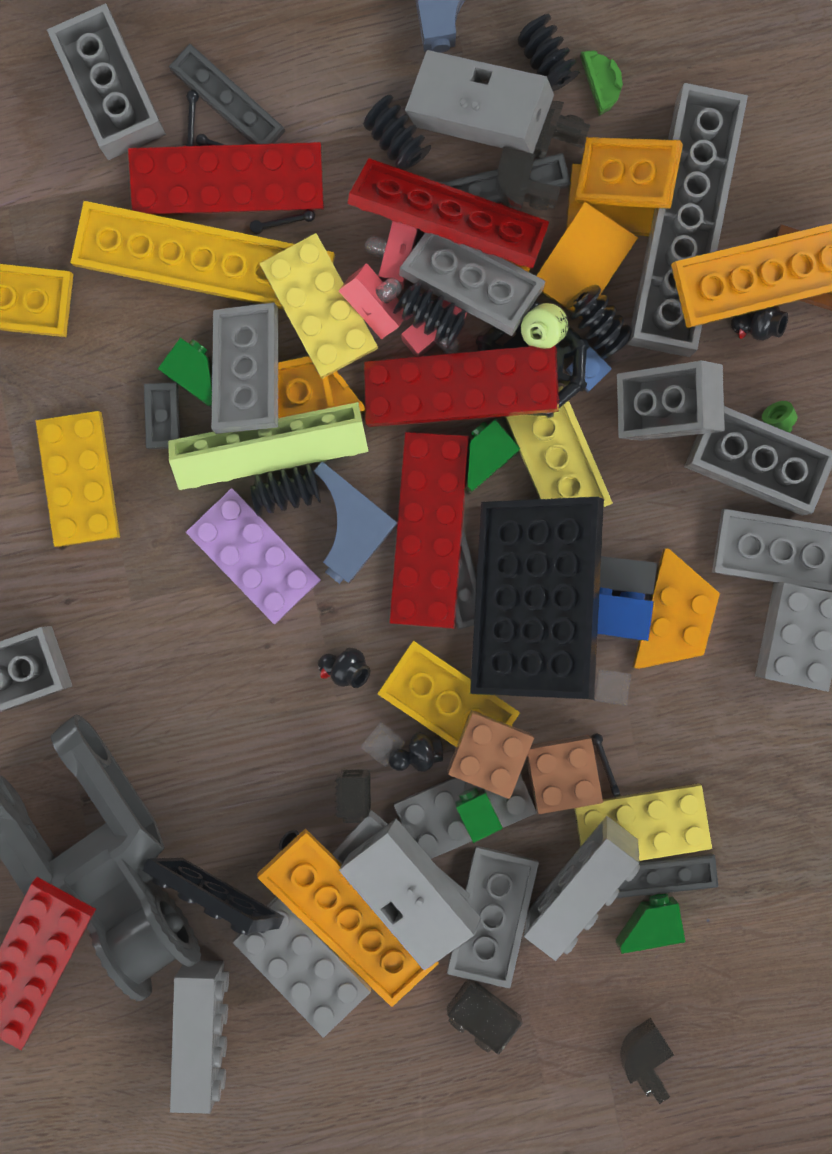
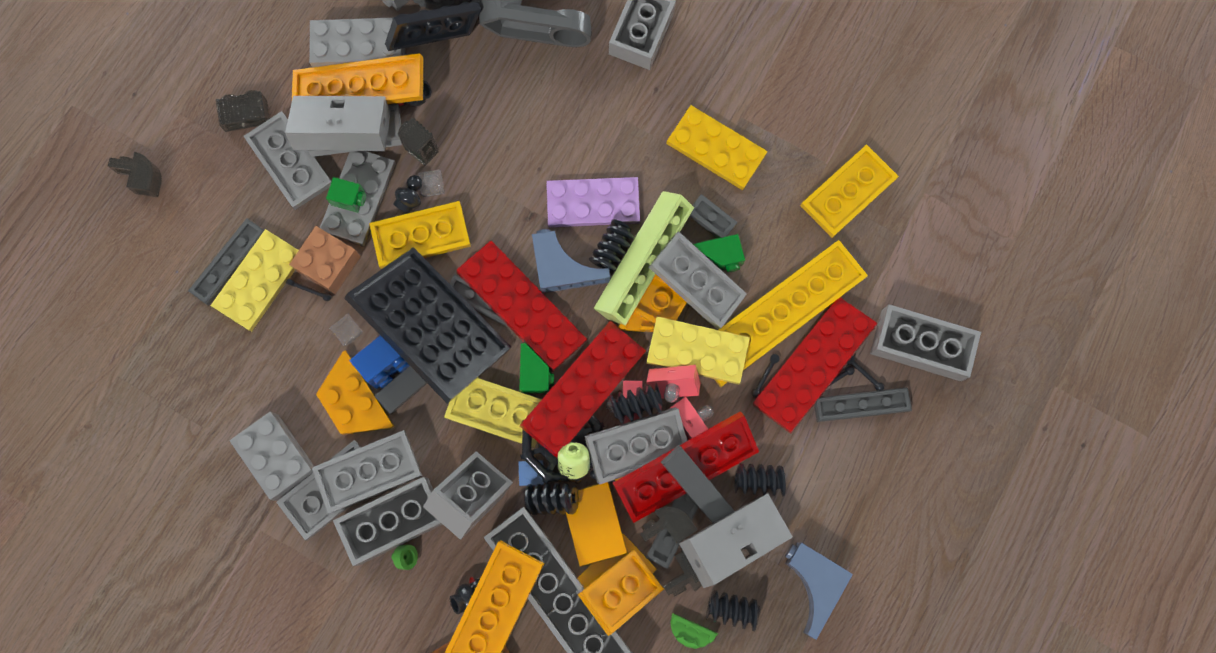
camera: 125 degrees right, 10 degrees down
black animal [318,648,371,688] -> none
nougat brick [447,710,534,799] -> none
light grey brick [524,816,640,961] -> none
green slope [616,894,686,954] -> none
none -> light grey plate [312,430,422,514]
none -> dark grey tile [661,445,734,524]

